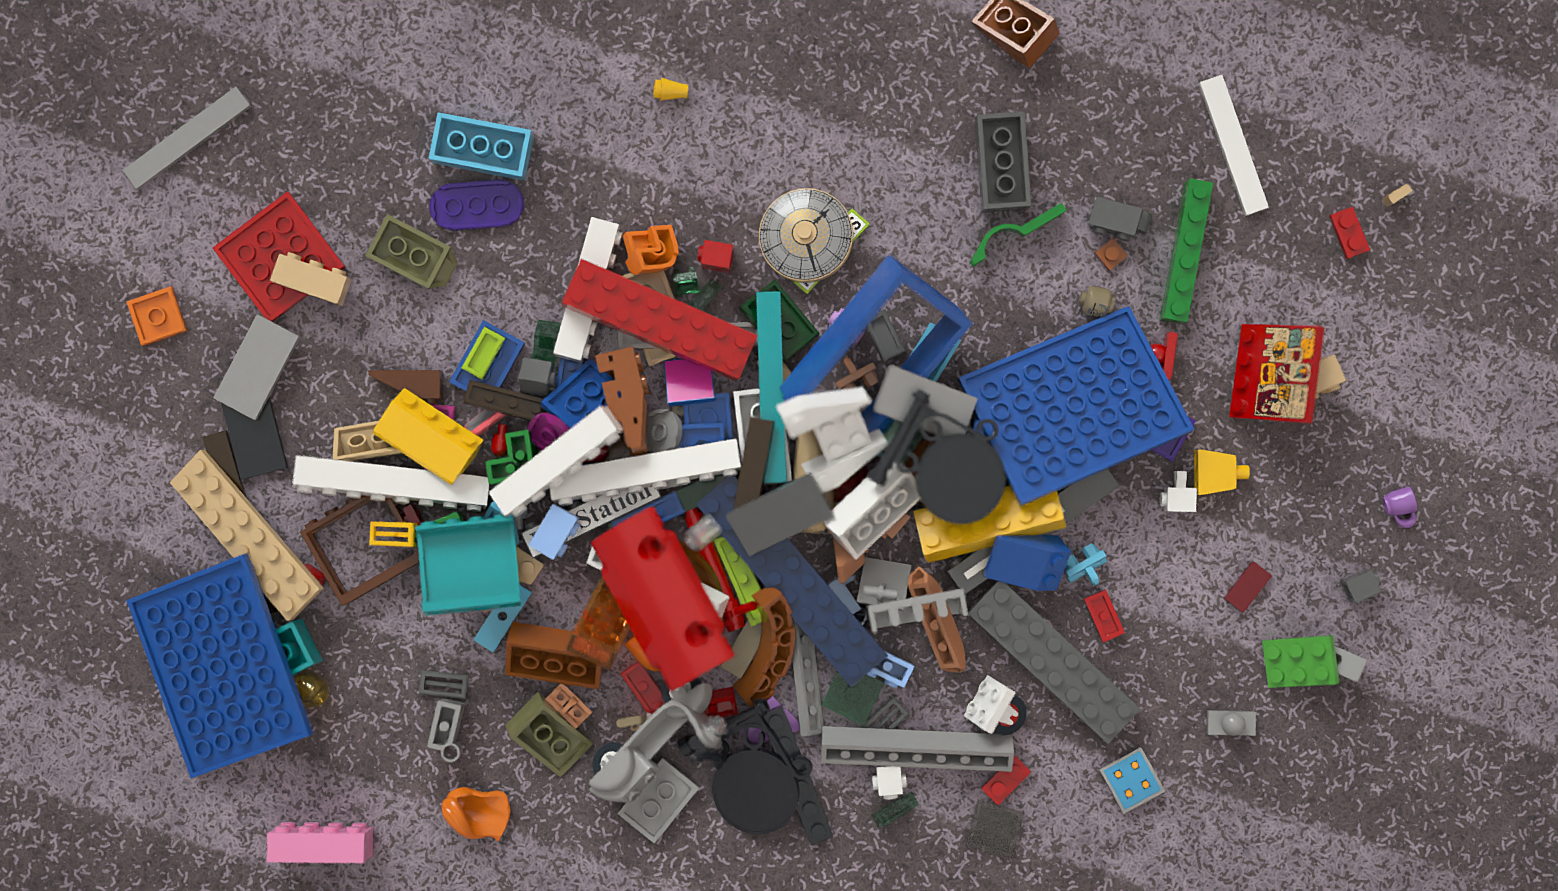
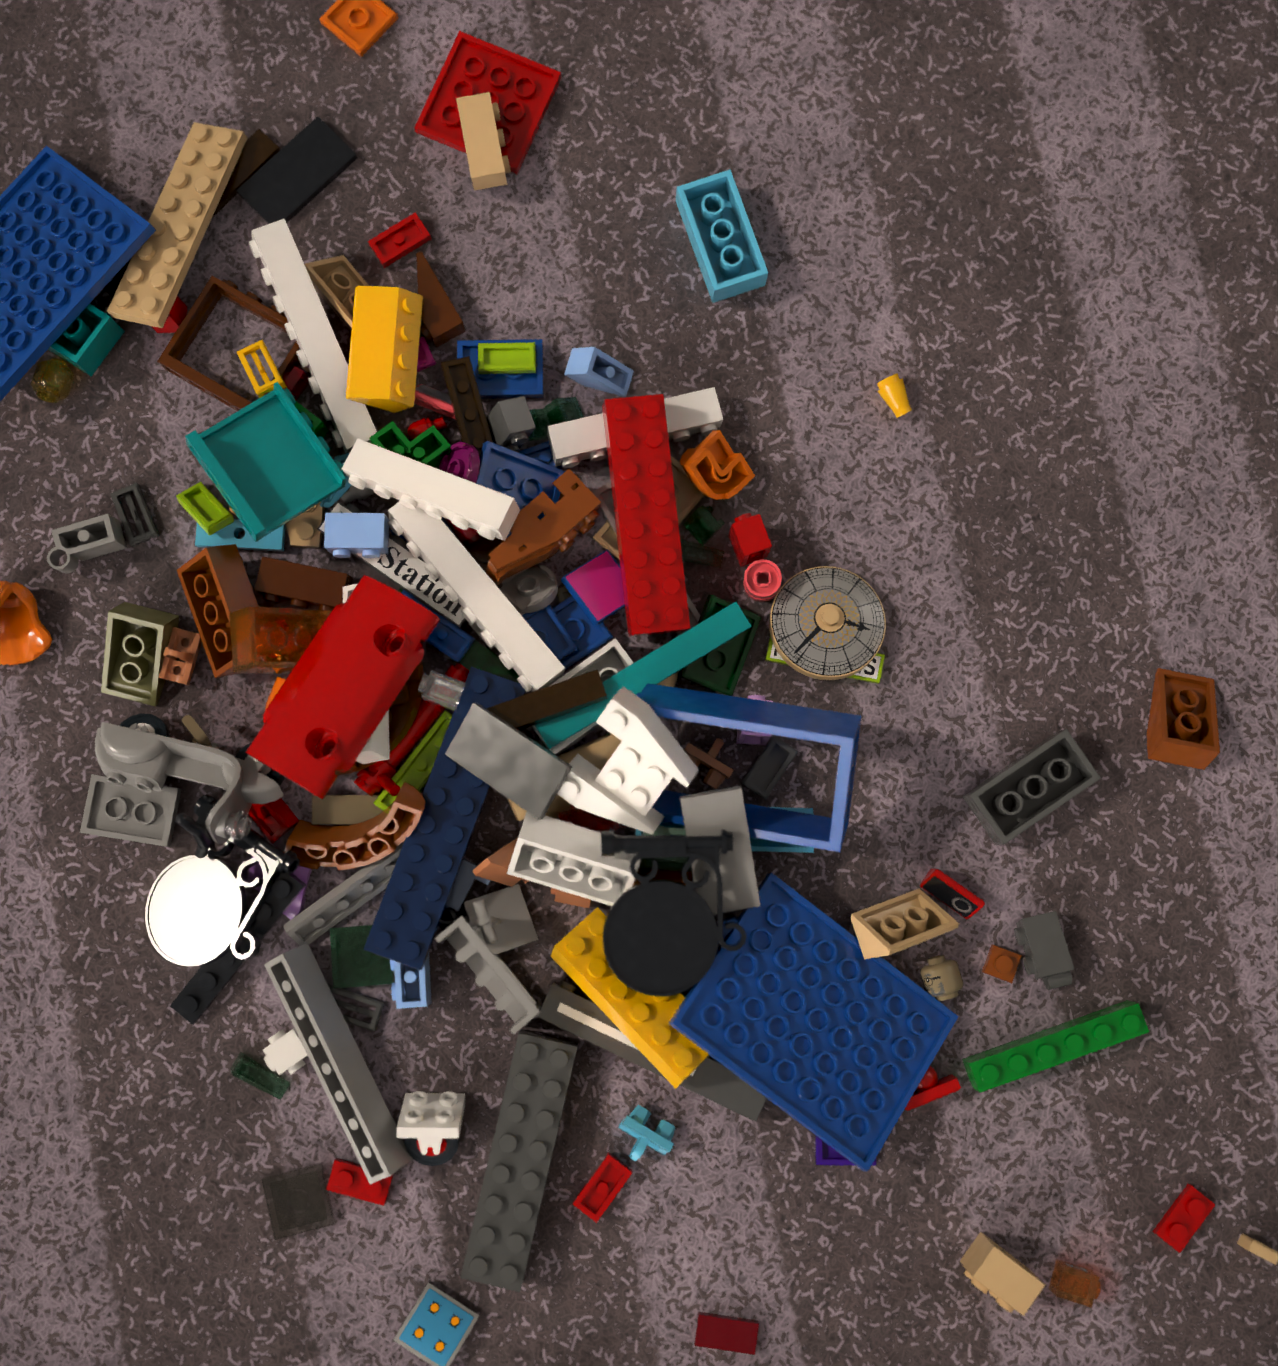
camera: 55 degrees right, 5 degrees down
light grey tile [213,314,300,420] -> none
olive slope [365,214,458,289] -> none
dark purple tile [429,180,524,231] -> none
red tile [620,661,665,714] -> none
nougat brick [908,566,966,673] -> none
green piece [970,203,1067,266] -> none
blue slope [983,535,1071,591] -> none
white brick [1160,471,1197,512] -> none
yellow torso [1194,450,1250,495] -> none
white tile [1199,75,1269,216] -> none
plate [1229,324,1325,424] -> none
none -> lime tile [176,482,234,536]
none -> reddish brown brick [254,556,353,614]
none -> red plate [368,212,431,268]
none -> light blue slope [564,347,634,397]
none -> coral wheel [743,559,782,602]
none -> tan slope [851,888,959,959]
none -> slope [920,868,985,919]
none -> clear orange brick [1049,1259,1101,1308]

